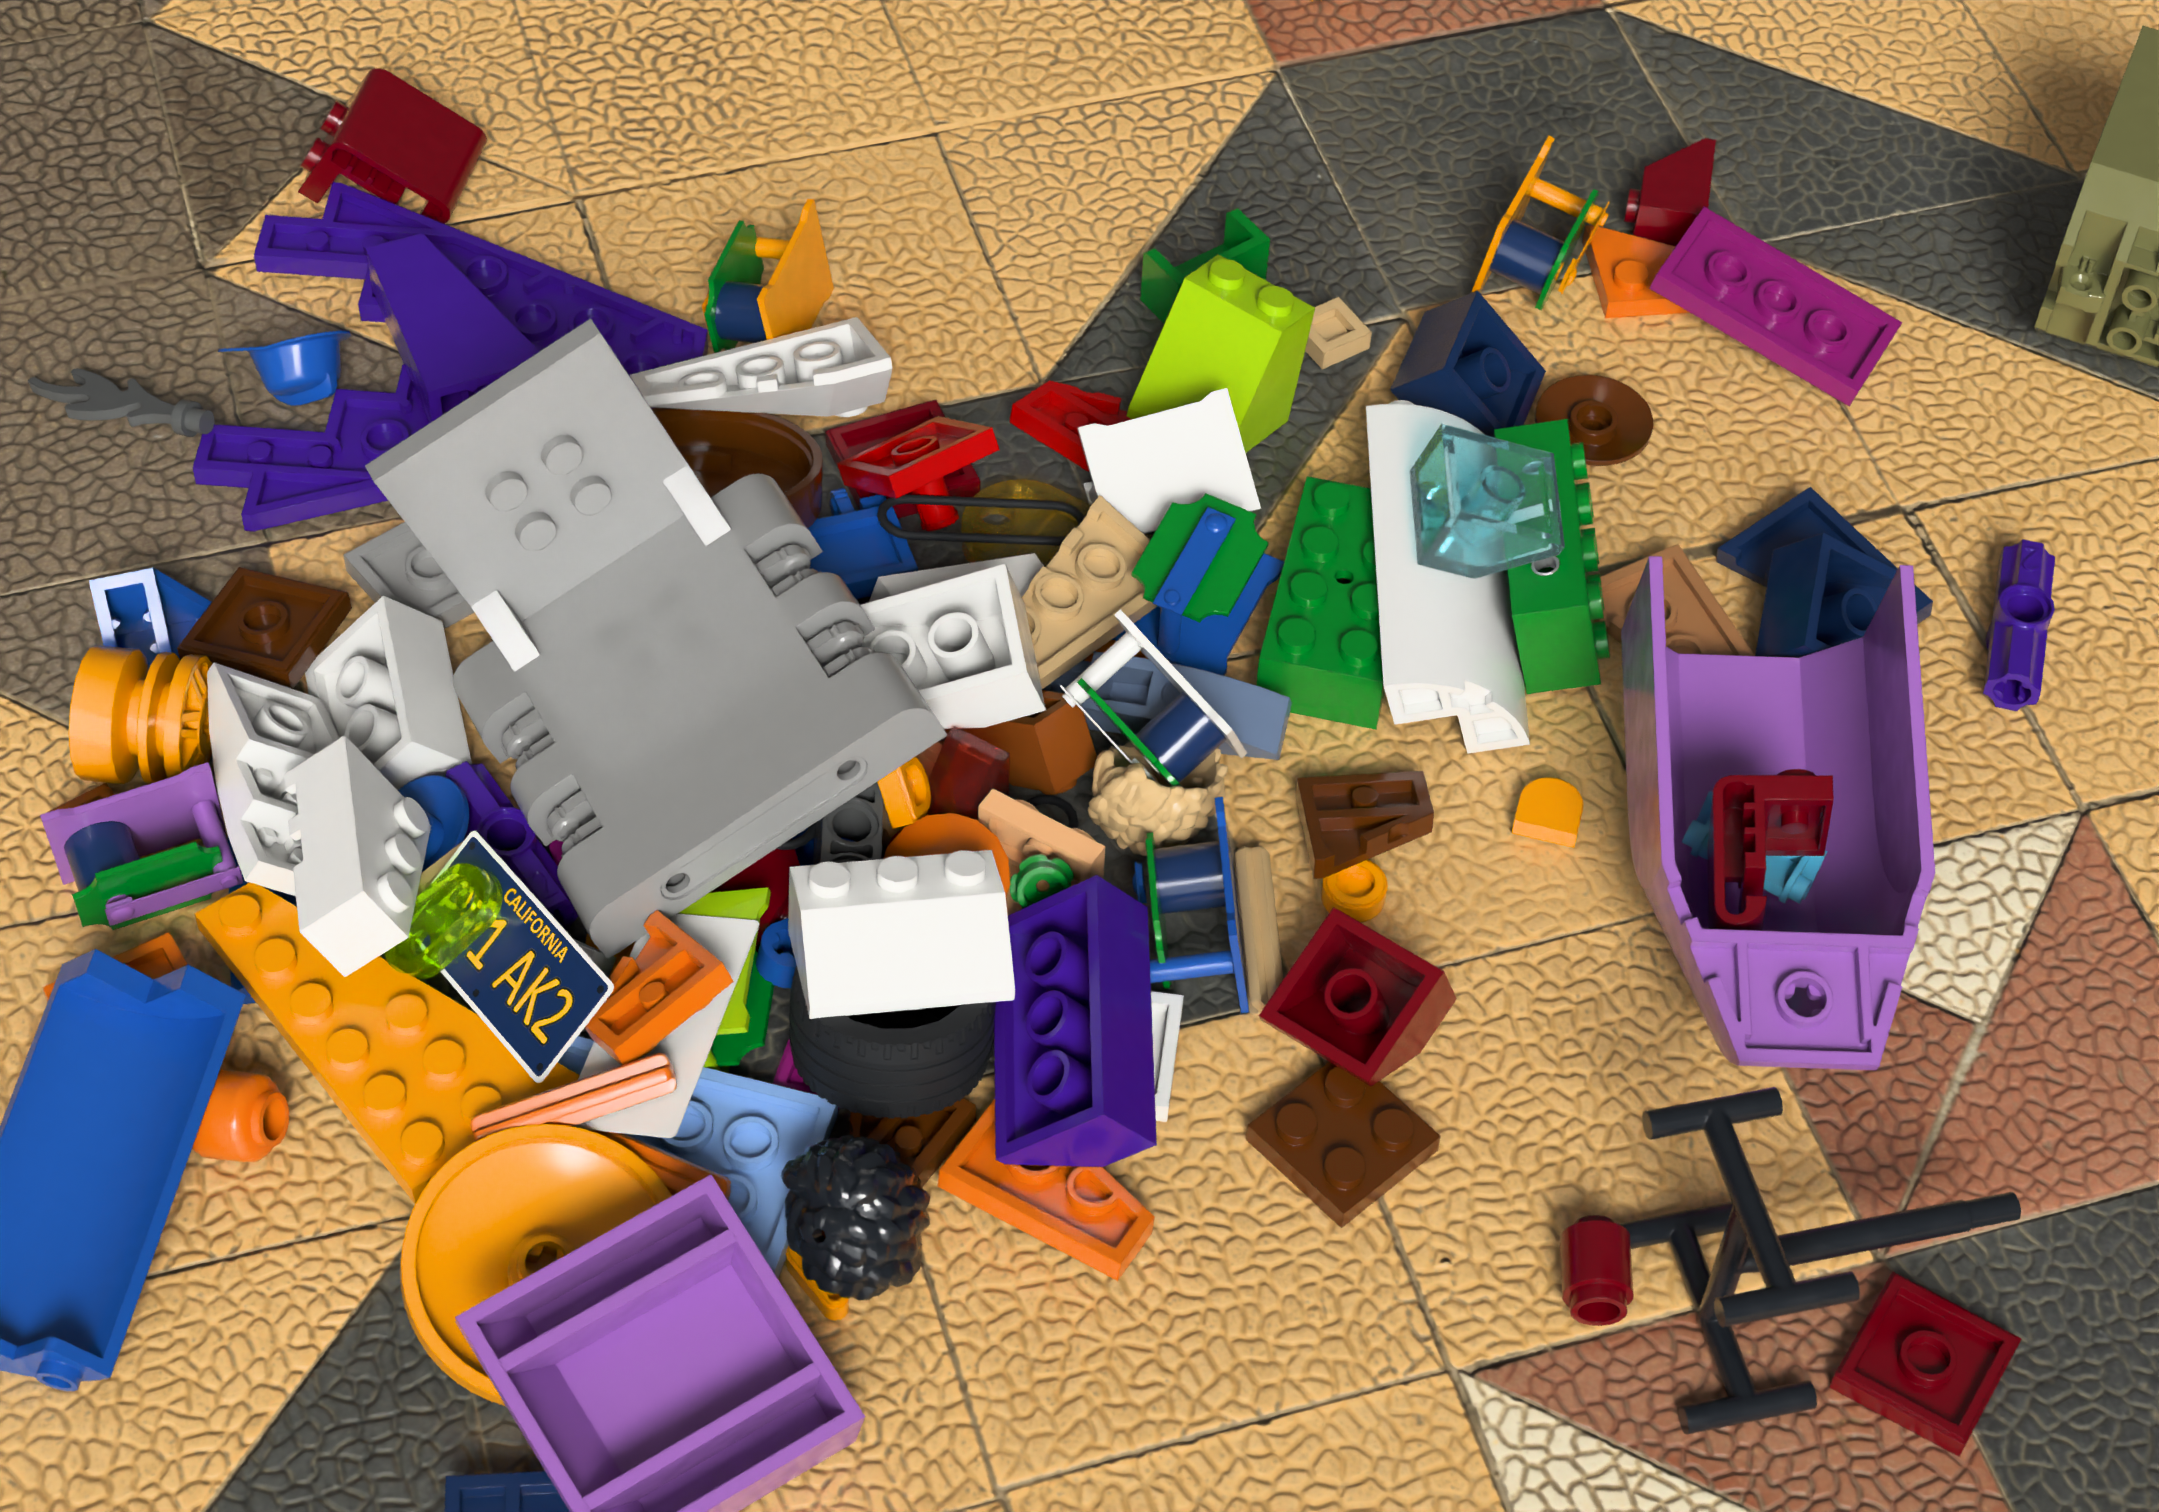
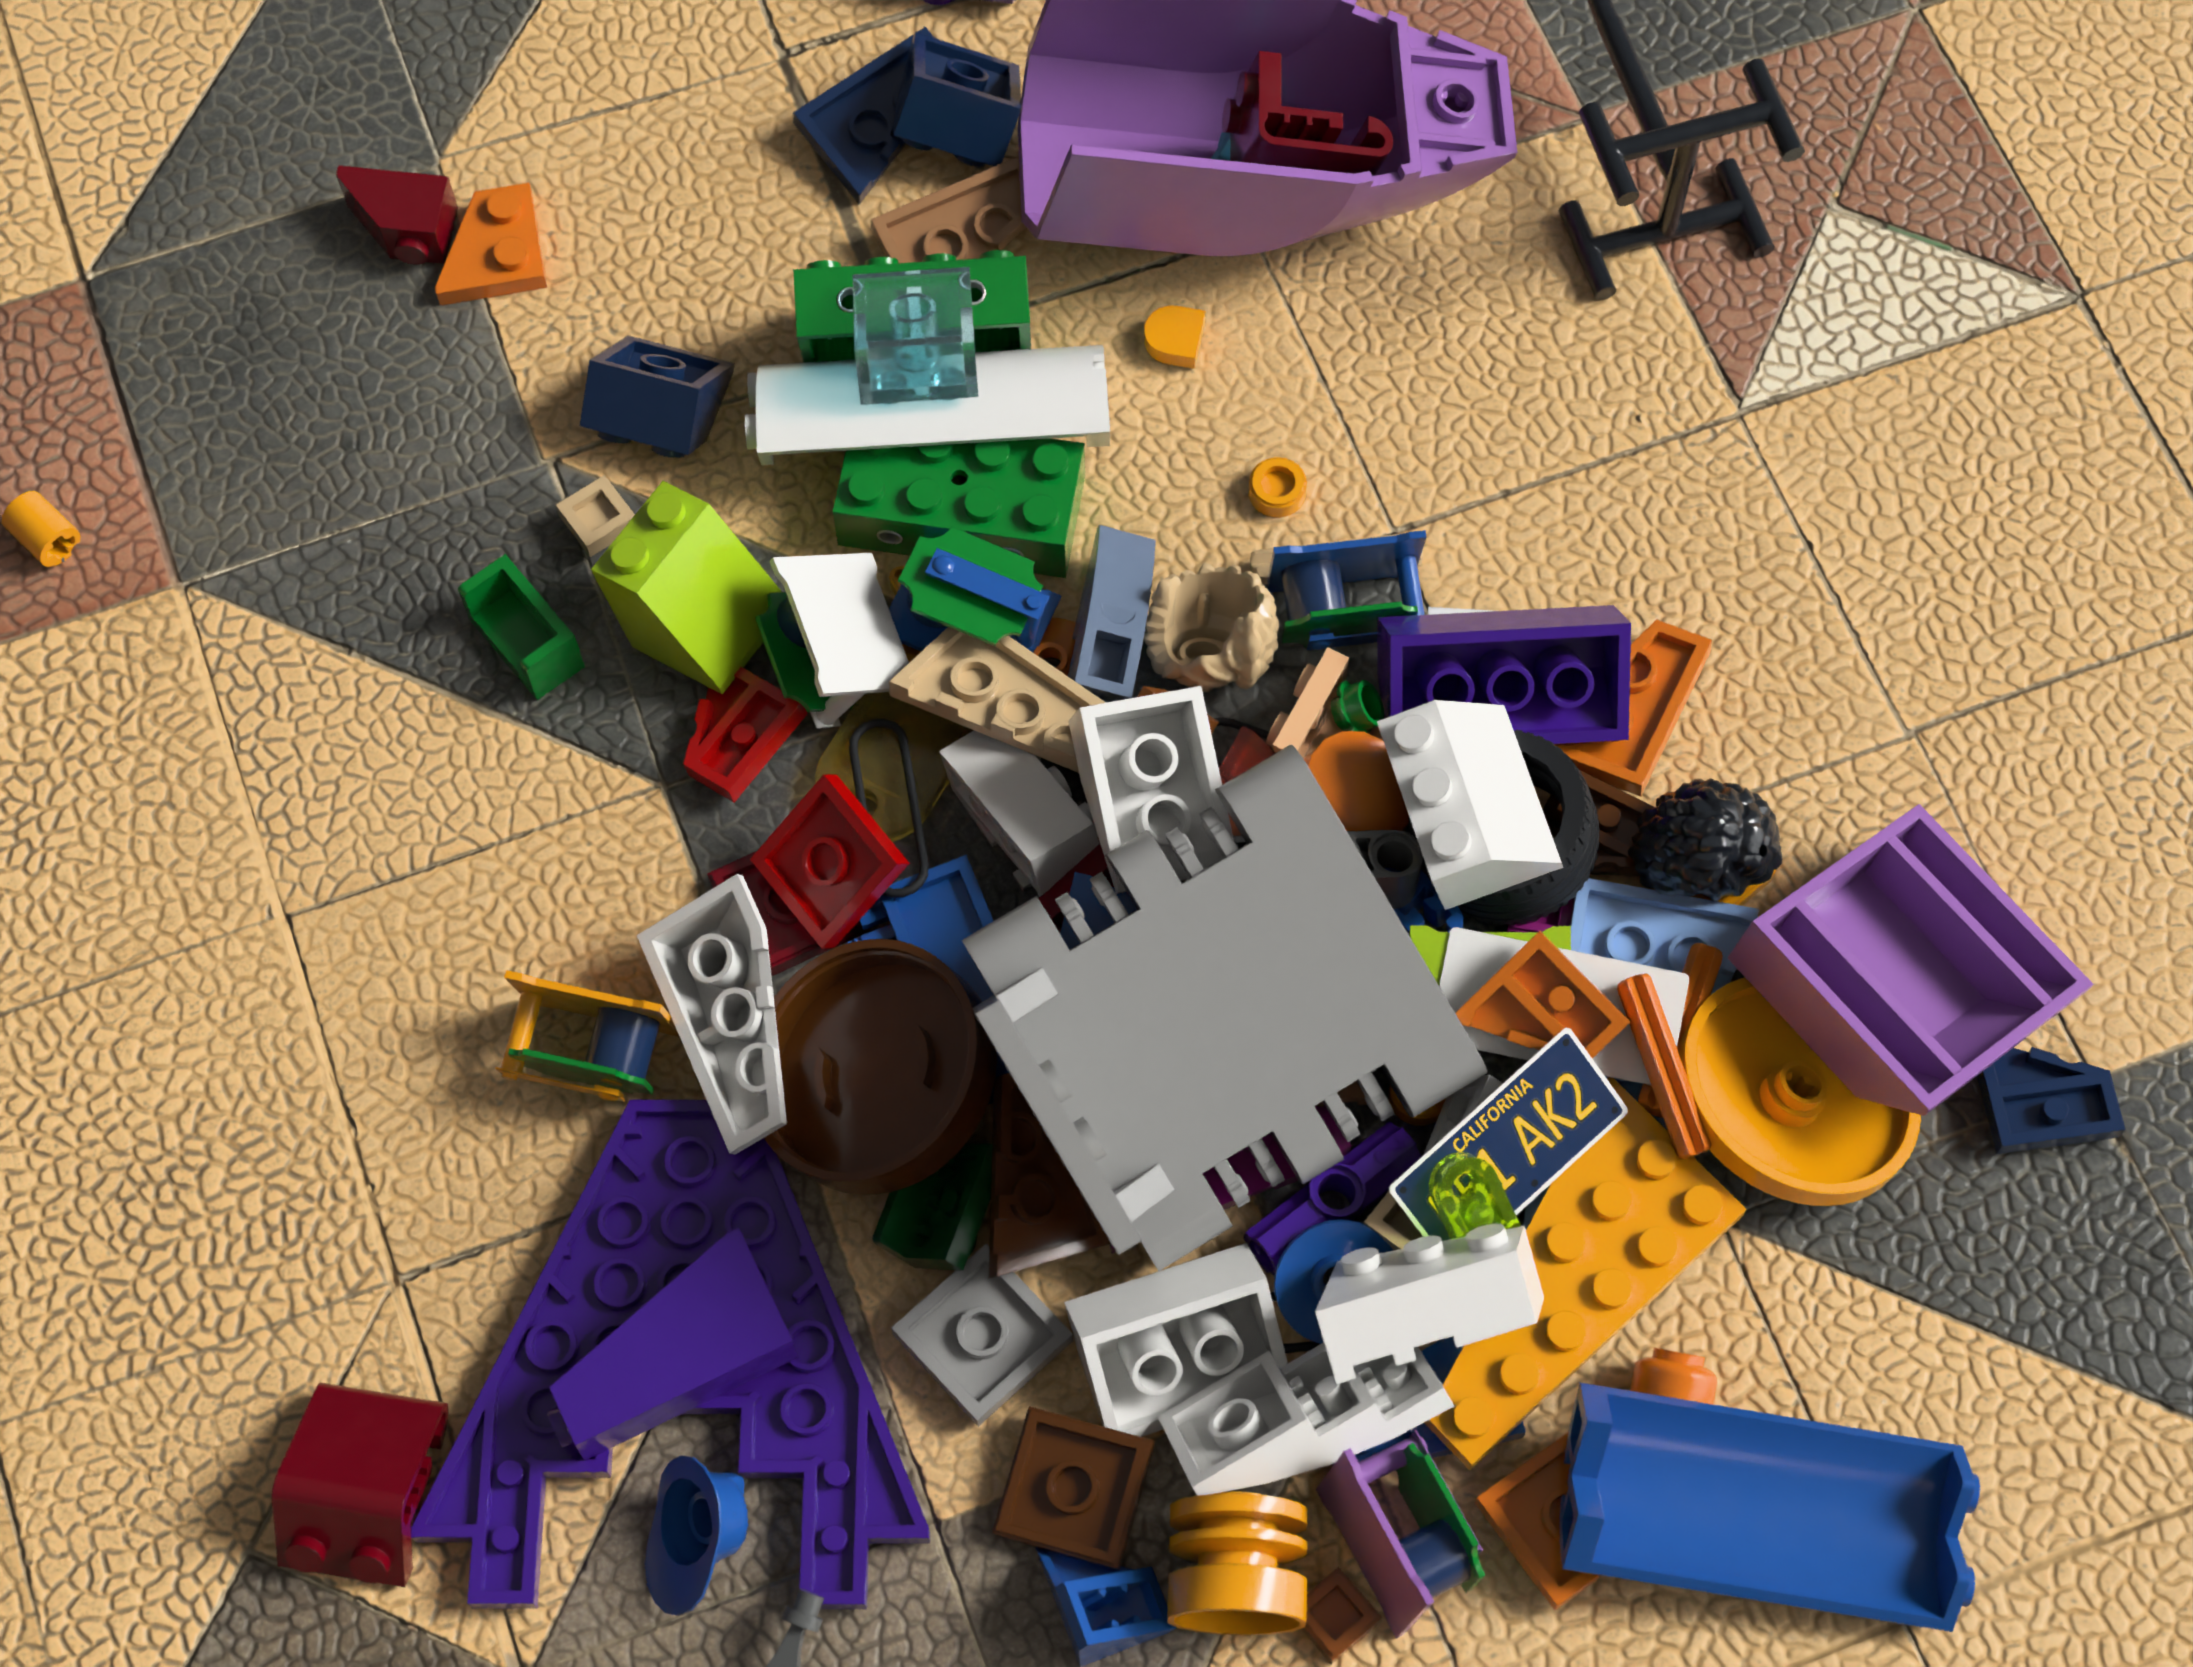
camera: 90 degrees left, 15 degrees up
piece [1060,609,1247,786] -> none
reddish brown plate [1246,1062,1441,1228] -> none
dark red slope [1259,907,1457,1086] -> none
reddish brown wing [1296,771,1434,879] -> none
piece [1471,135,1610,310] -> none
reddish brown dish [1535,375,1653,466] -> none
dark red brick [1560,1215,1634,1326] -> none
magenta plate [1649,207,1902,406] -> none
dark red tile [1829,1271,2022,1457] -> none

